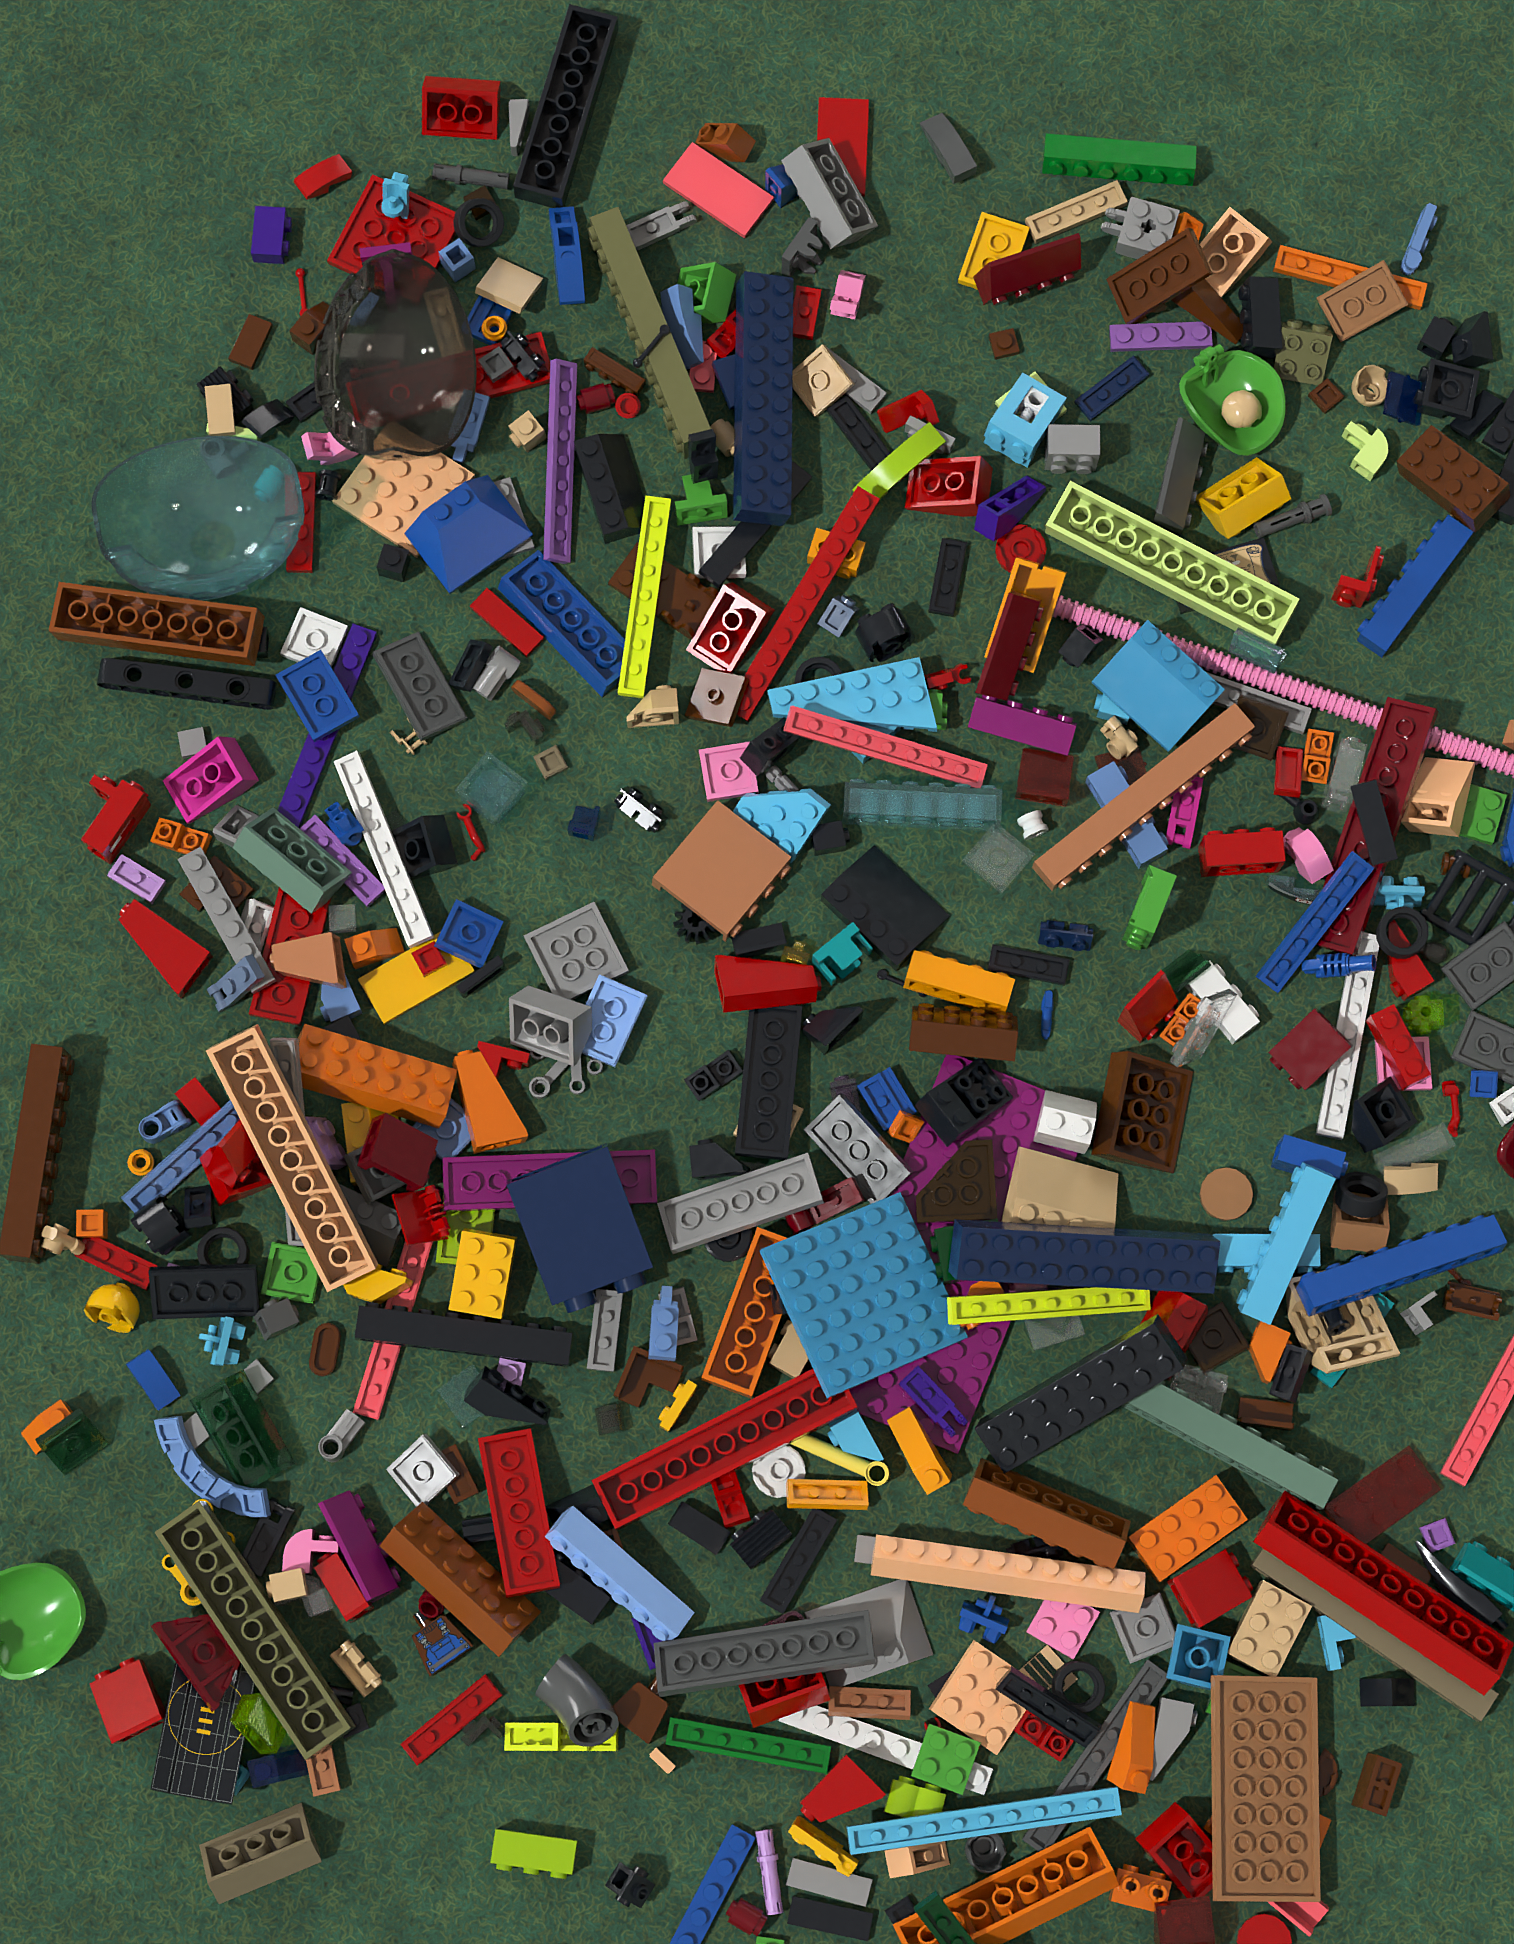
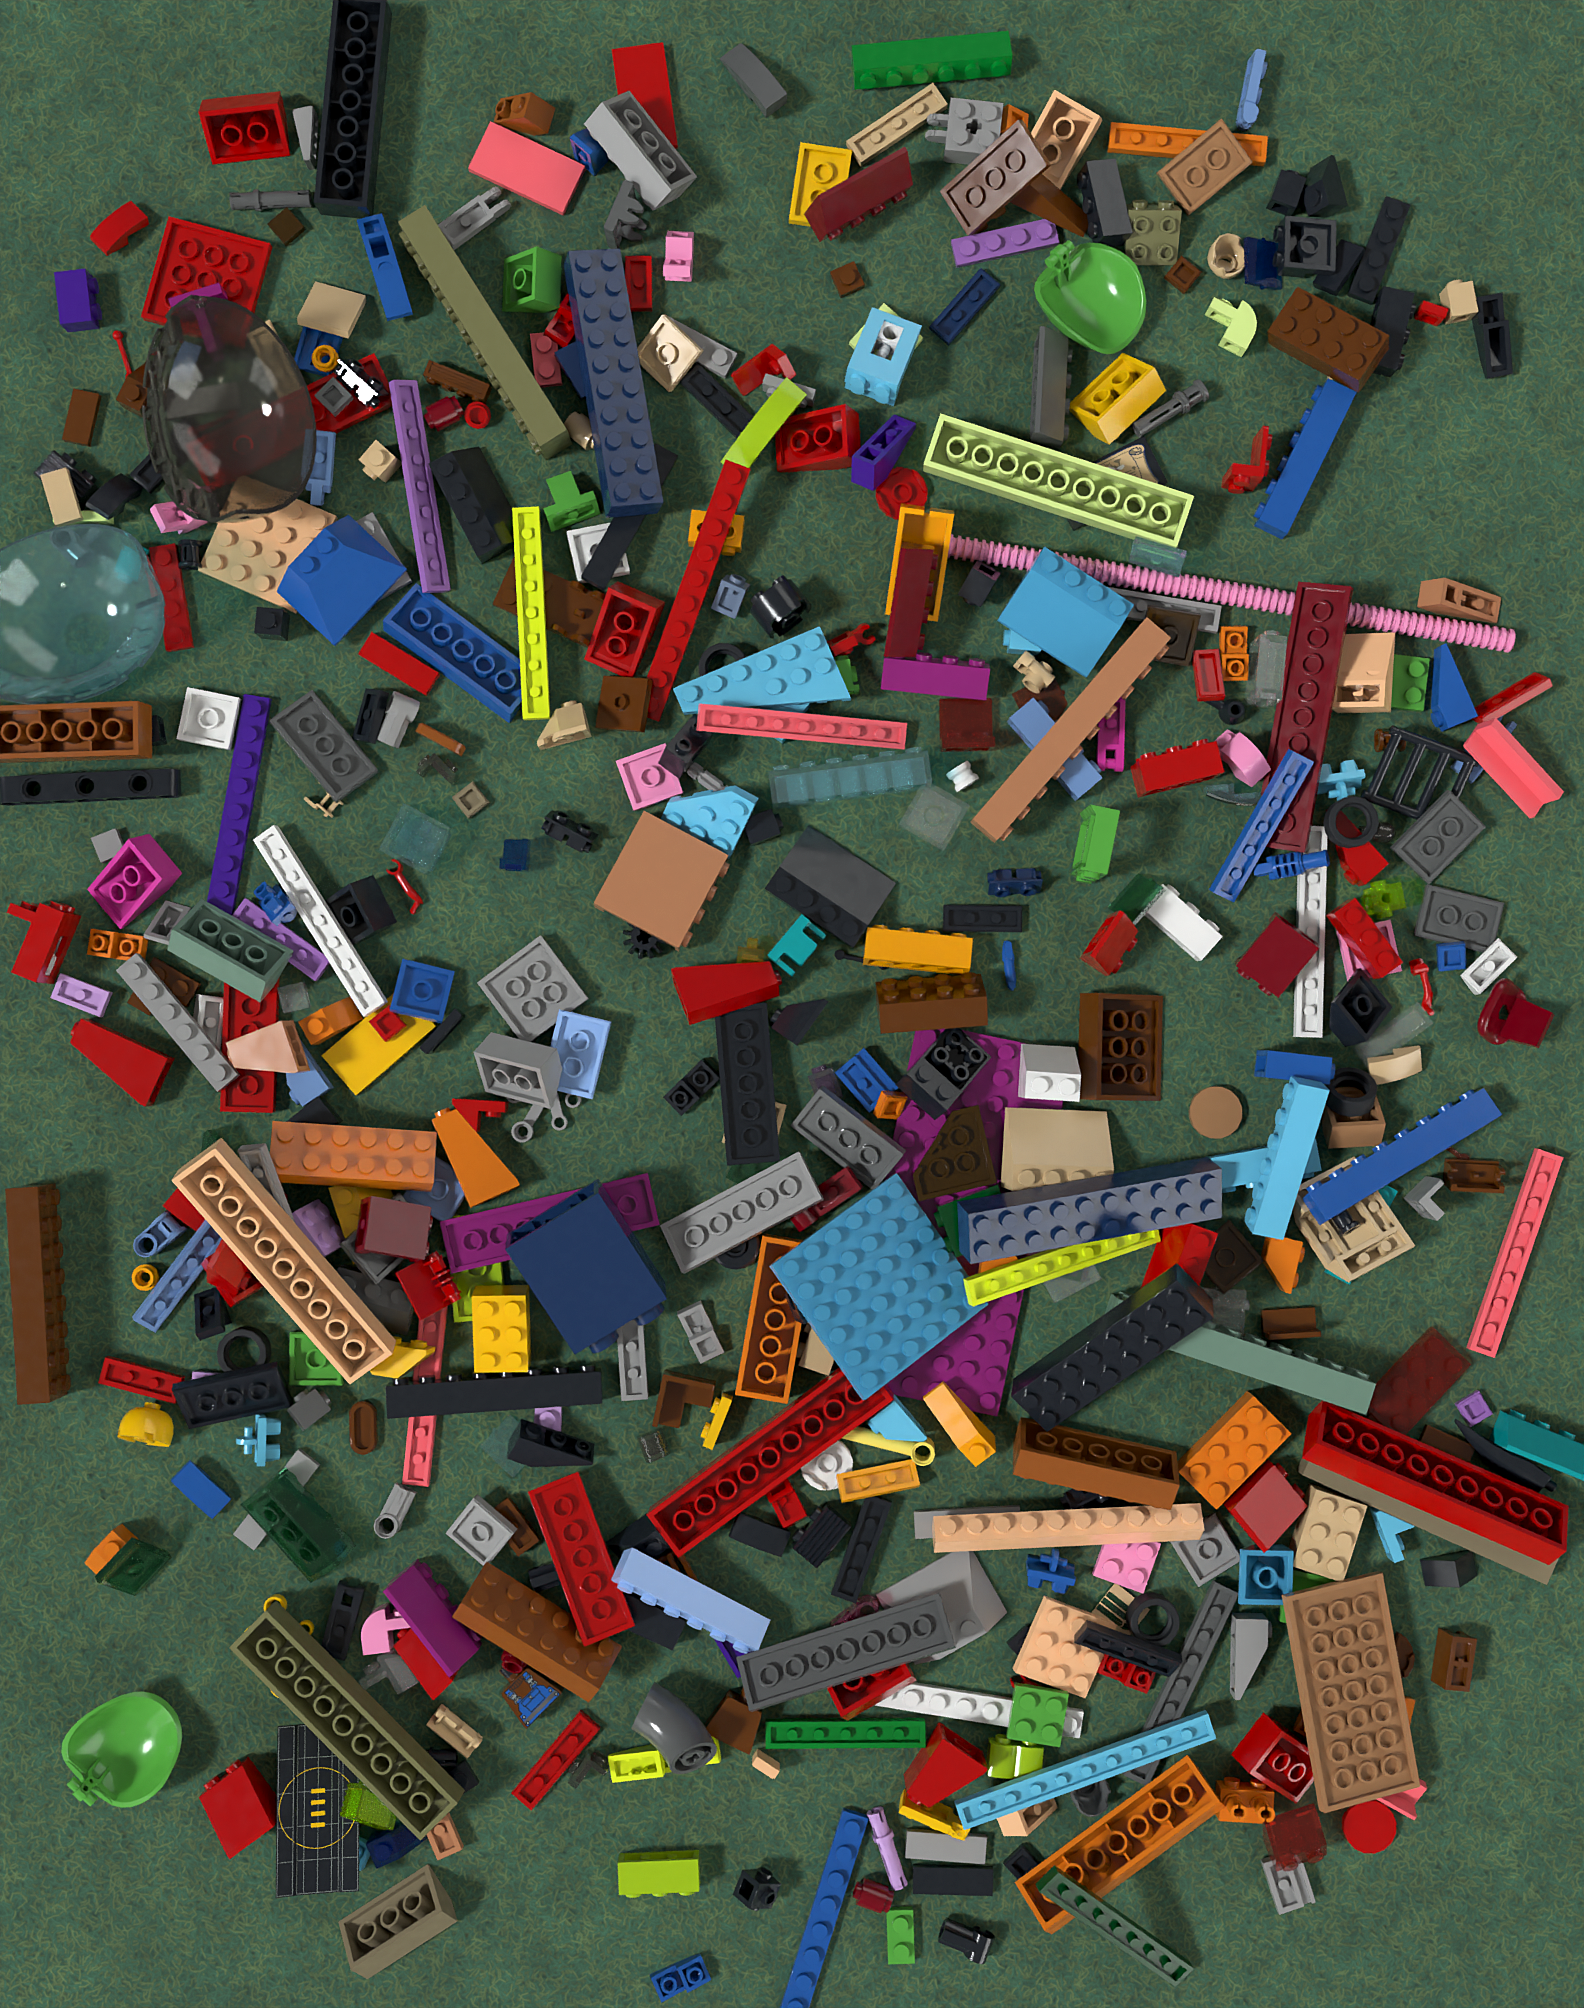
camera: 10 degrees left, 10 degrees up
tan plate [41,1223,85,1255] -> none
orange panel [76,1209,108,1239] -> none
black brick [131,1193,193,1255] -> none
dark red wing [151,1614,241,1712] -> none
medium blue tile [154,1416,271,1517] -> none
sand blue plate [207,954,265,1013] -> none
tan brick [266,1568,309,1603] -> none
blue plate [276,650,359,742] -> none
medium azure hips [381,172,409,219] -> none
medium blue brick [438,238,476,282] -> none
black tyre [453,198,504,247] -> none
black hinge [633,324,670,368] -> none
medium blue hinge [648,1286,679,1361] -> none
medium blue slope [660,284,704,370] -> none
black slope [688,429,719,484] -> none
black slope [689,1139,750,1180] -> none
black panel [731,922,788,958] -> none
nougat plate [828,1686,911,1720] -> none
dark purple hinge [898,1366,968,1437] -> none
black tile [928,538,967,617] -> none
light grey brick [1045,424,1100,474] -> none
orange slope [1107,1701,1155,1794] -> none
orange slope [1159,992,1211,1053] -> none
clear plate [1170,989,1237,1067] -> none
tan hair [1222,390,1262,428] -> none
black panel [1269,1344,1314,1403] -> none
black slope [1350,779,1398,866] -> none

